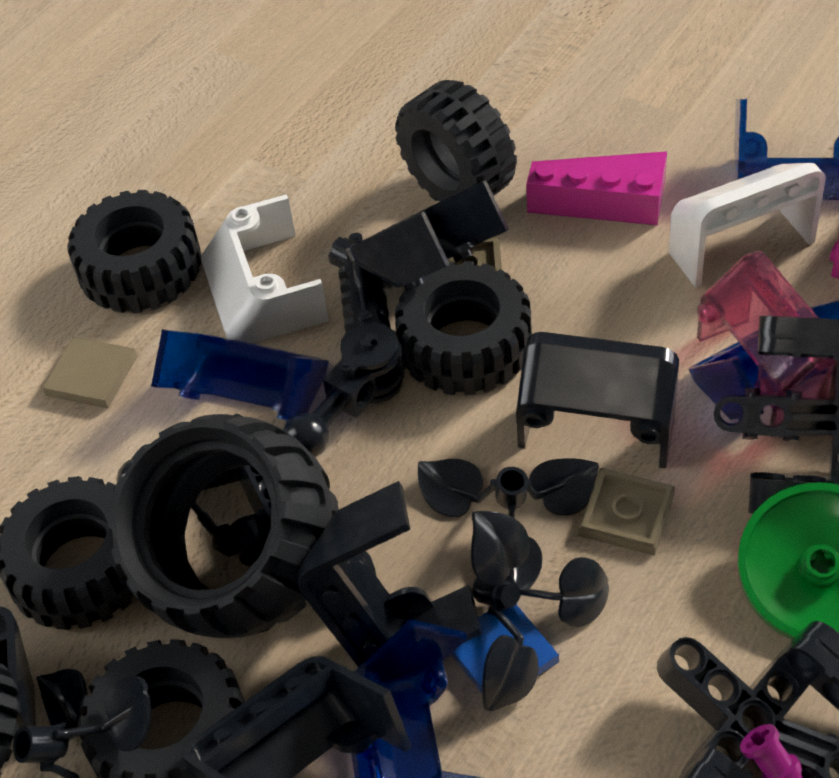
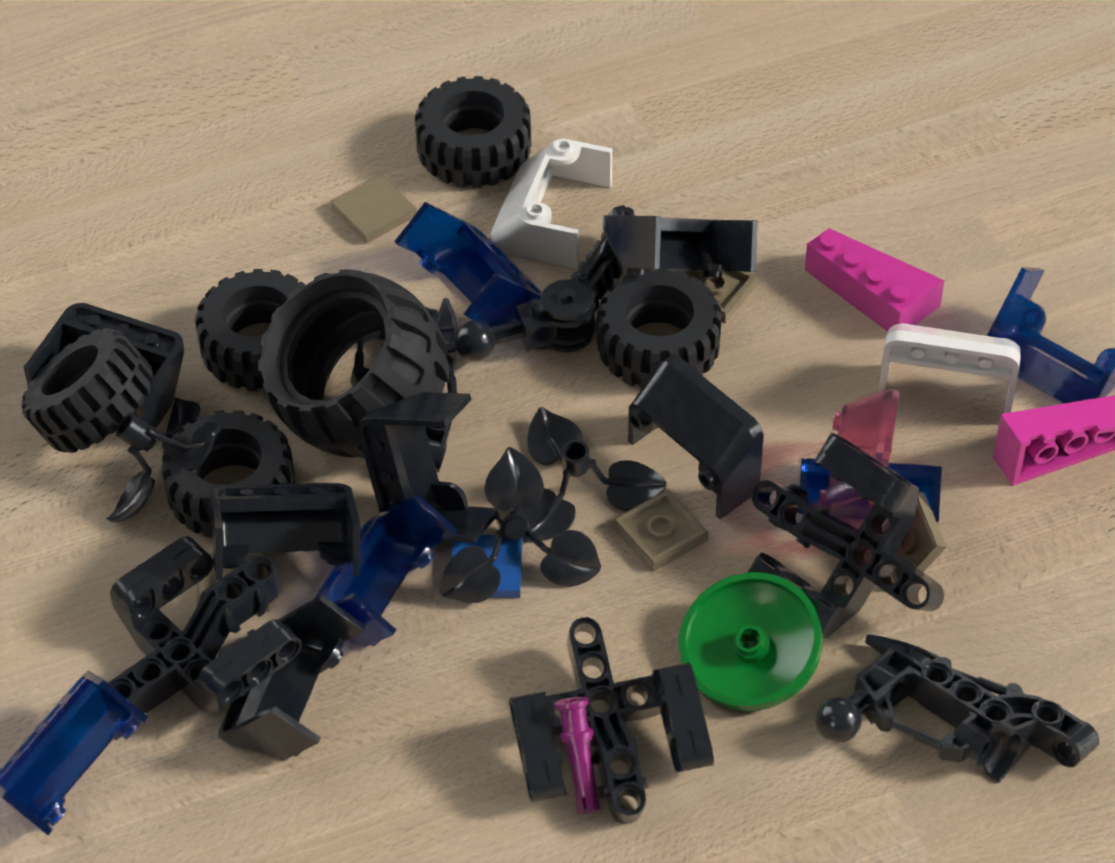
camera: 30 degrees right, 0 degrees up
black tyre [395,80,517,201] -> none

